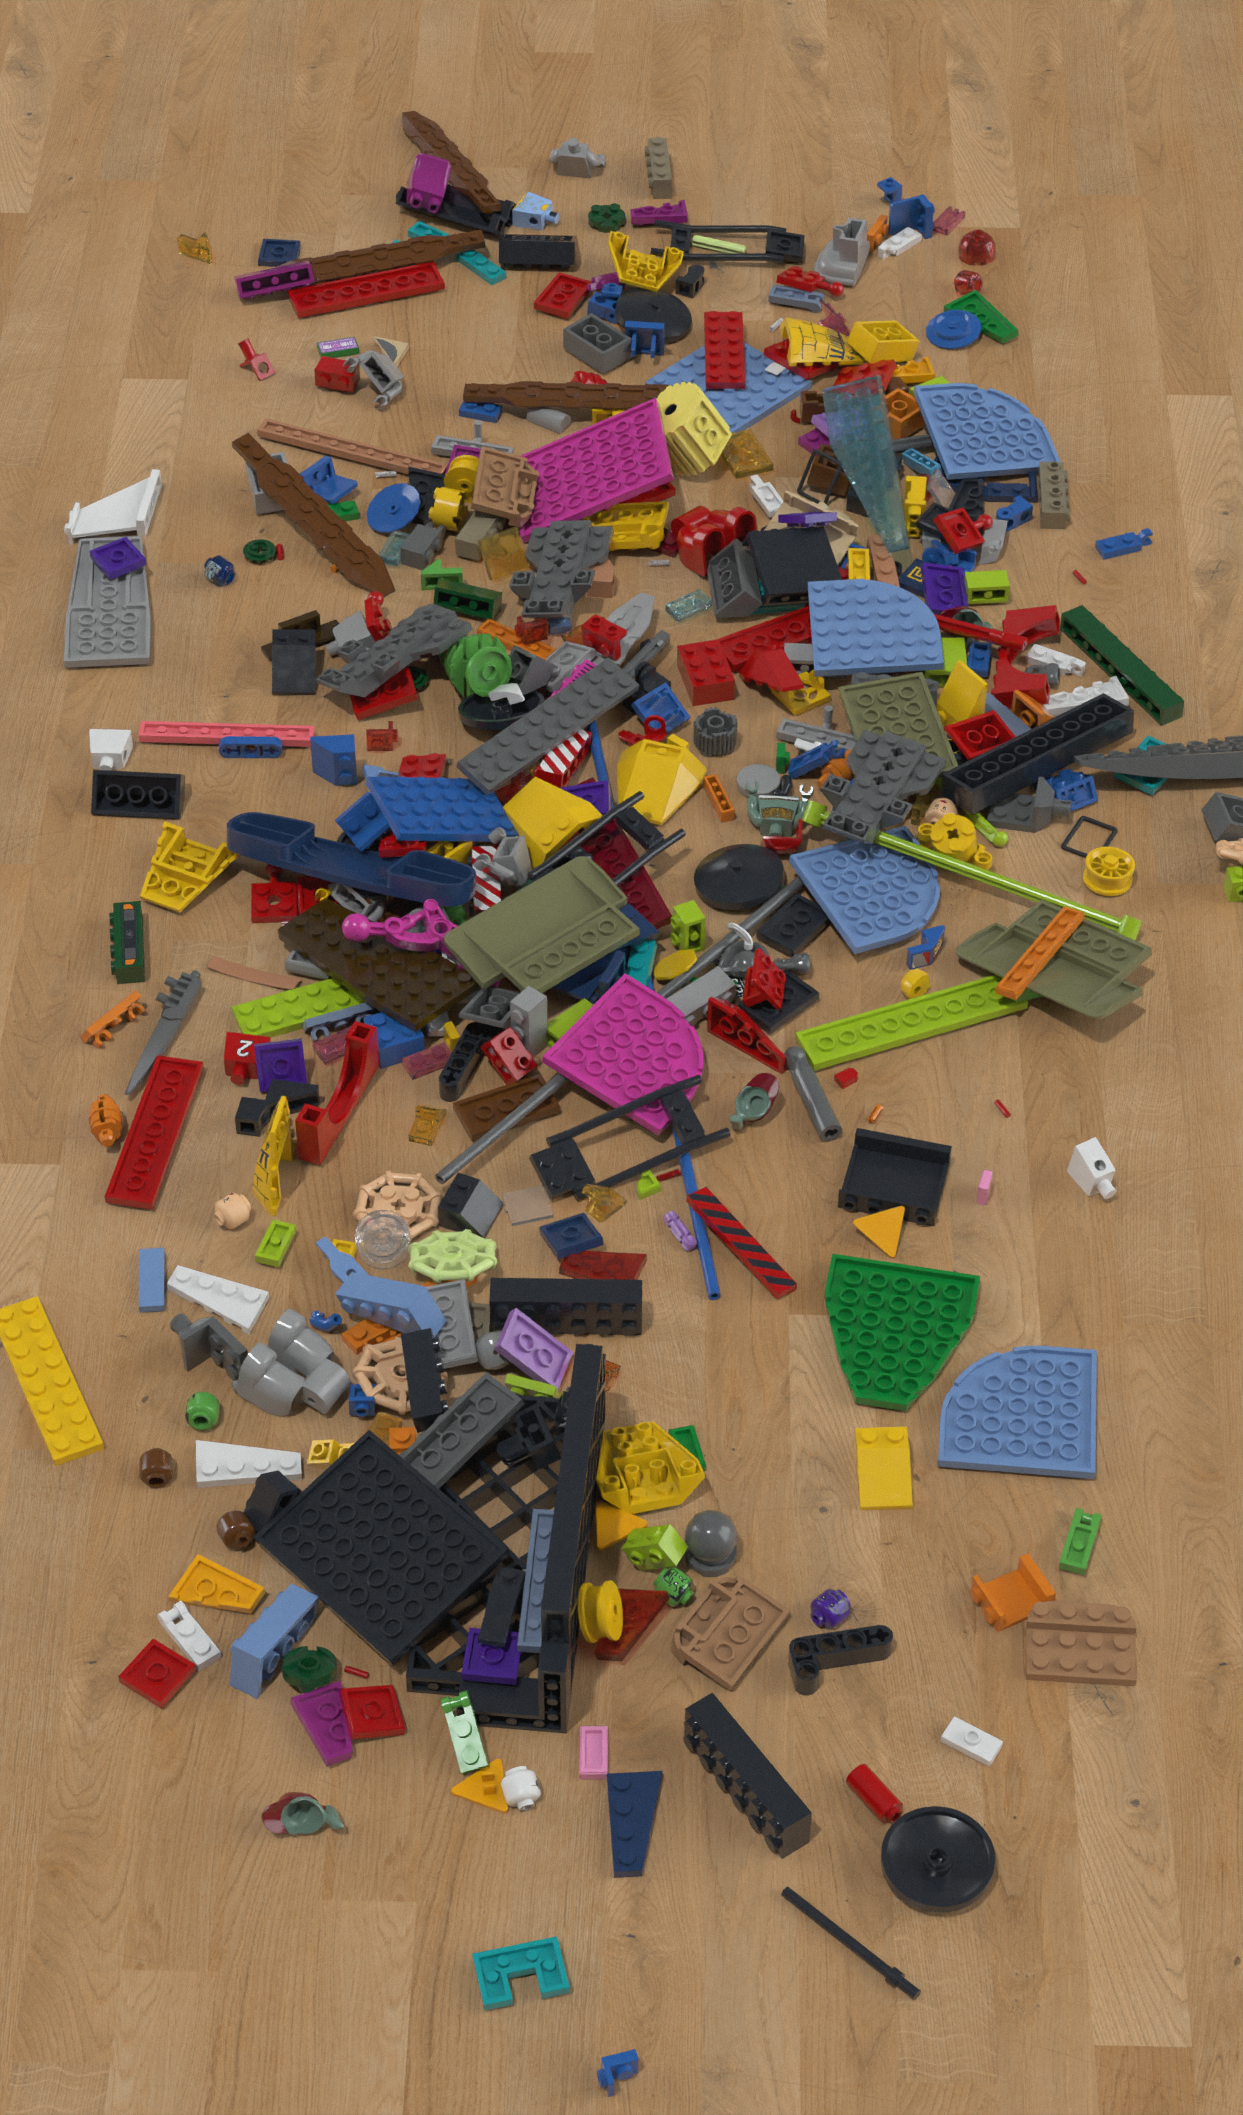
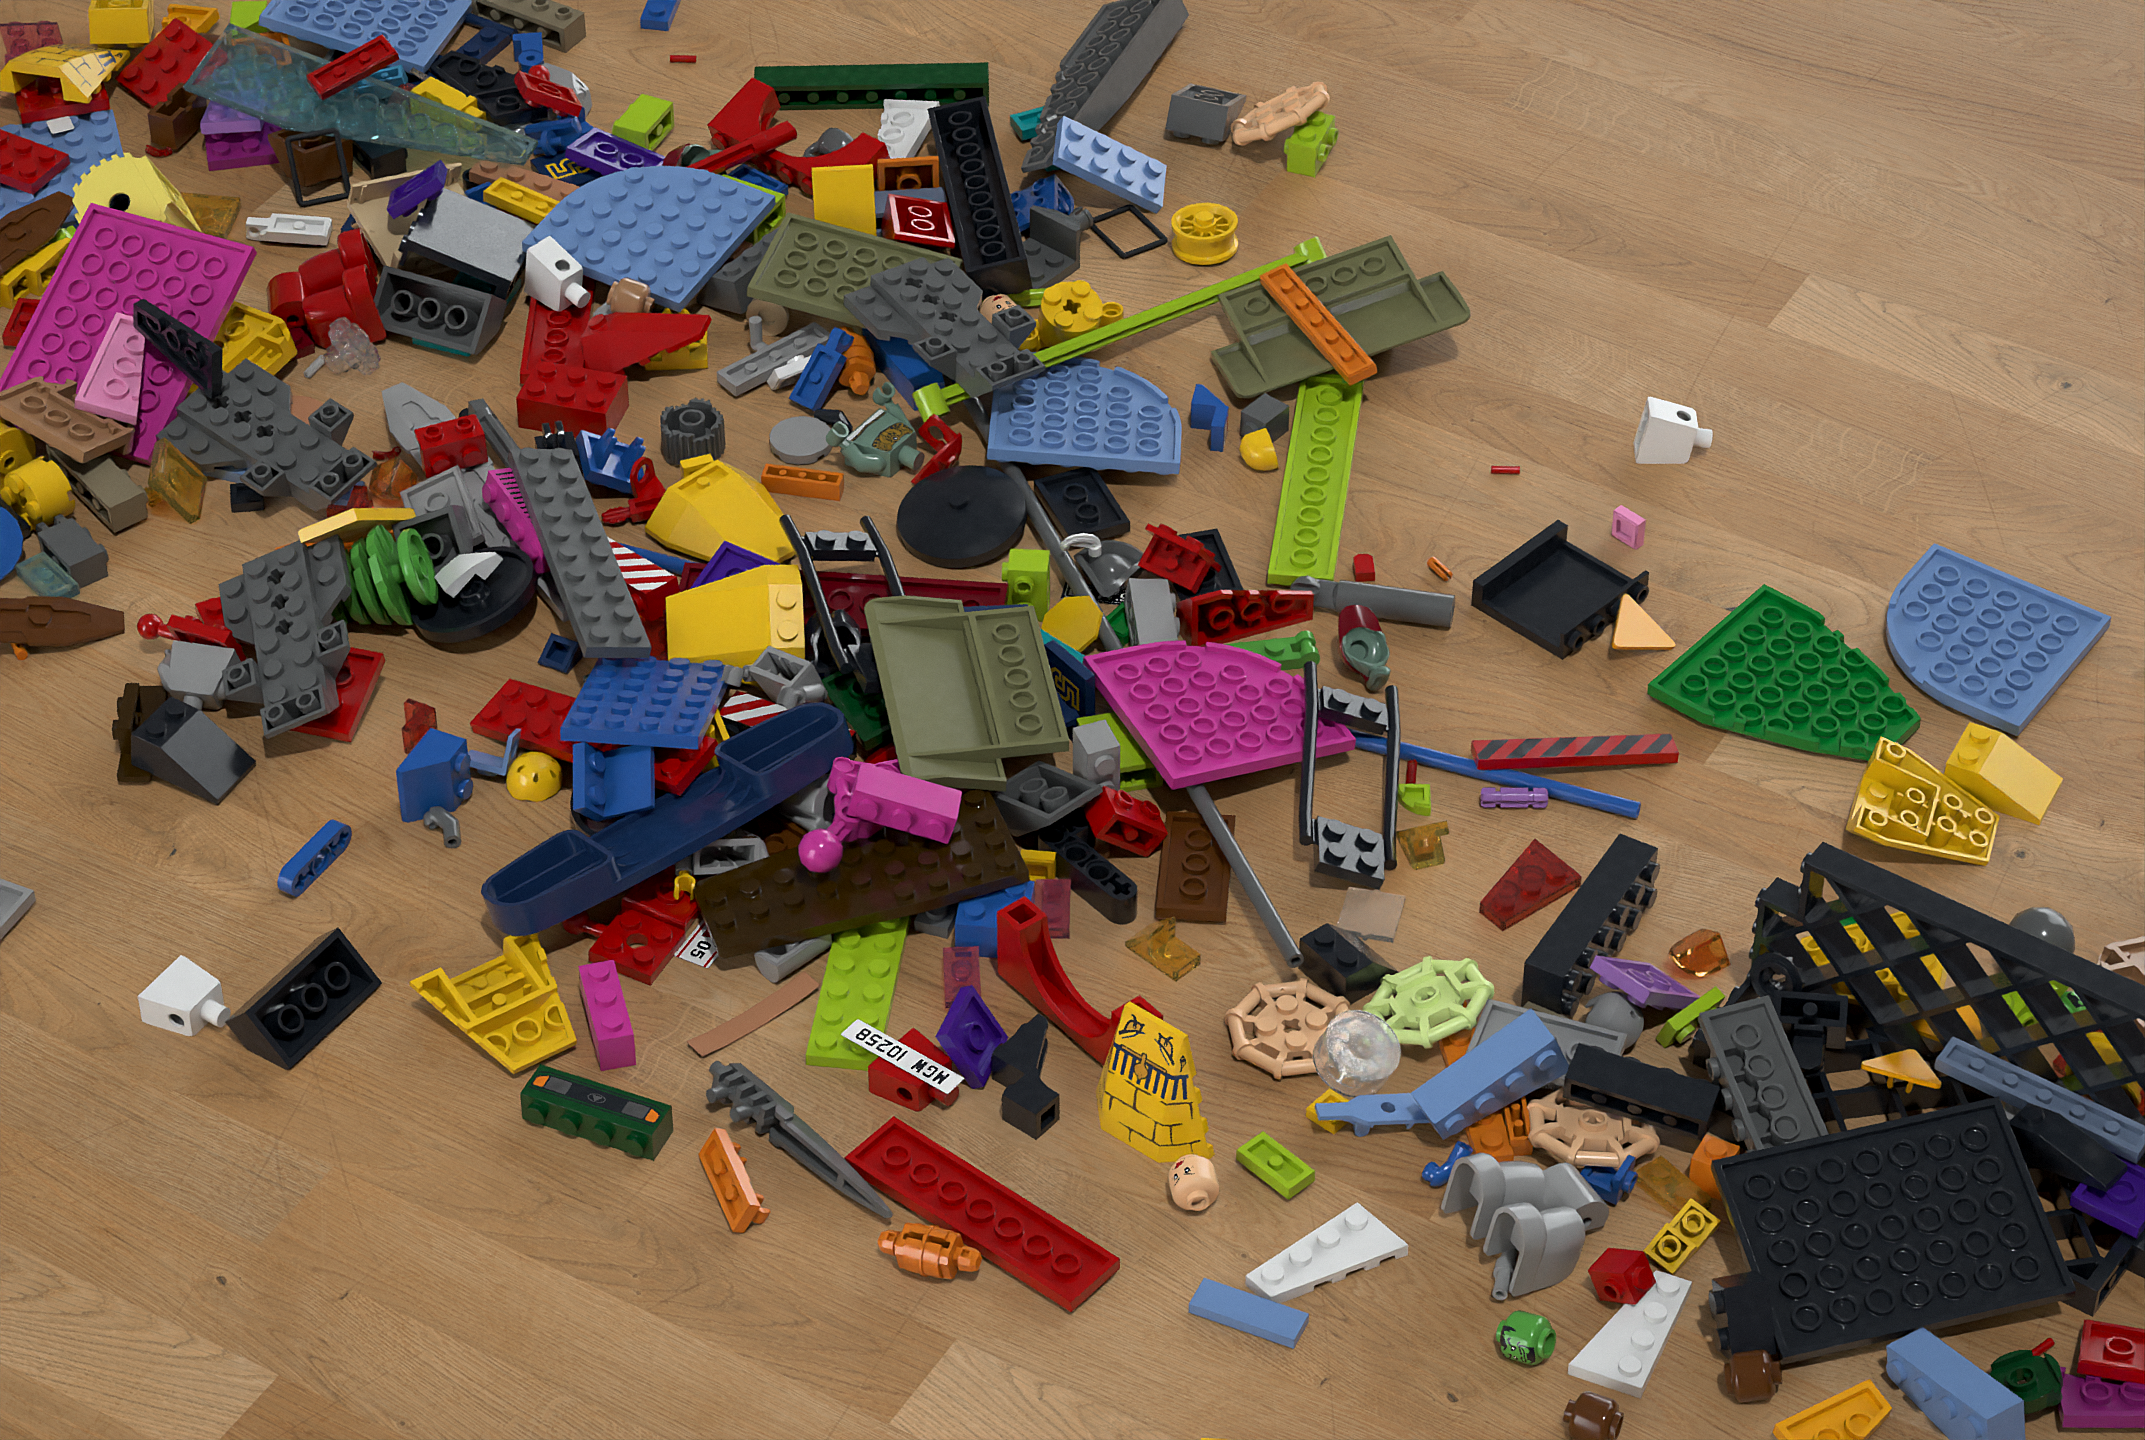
camera: 60 degrees left, 5 degrees down
coral plate [139,721,315,747] -> none
dark grey plate [170,1313,248,1380] -> none
sand blue plate [302,1002,374,1042] -> none
bright green slope [421,558,463,591] -> none
dark green brick [433,579,502,620] -> none
dark blue tile [539,1212,604,1259] -> none
clear light blue plate [665,589,712,622] -> none
dark grey piece [773,952,810,974] -> none
green plate [776,742,790,774] -> none
white hinge [1026,644,1086,677] -> none
none -> bright pink wing [74,312,145,425]
none -> black wing [133,299,223,399]
none -> yellow tile [298,508,416,543]
none -> red tile [306,34,399,101]
none -> clear plant [323,317,381,375]
none -> dark grey arm [423,806,461,848]
none -> white torso [524,236,591,311]
none -> dark pink brick [578,960,636,1071]
none -> medium nougat head [606,277,655,313]
none -> white sticker [841,1019,964,1094]
none -> dark pink brick [846,762,962,844]
none -> medium blue plate [1052,116,1167,214]
none -> bright green plate [1224,631,1320,670]
none -> dark grey brick [1240,393,1289,443]
none -> red brick [1588,1247,1656,1305]
none -> yellow wedge [1845,736,2000,866]
none -> light orange piece [1861,1049,1941,1093]

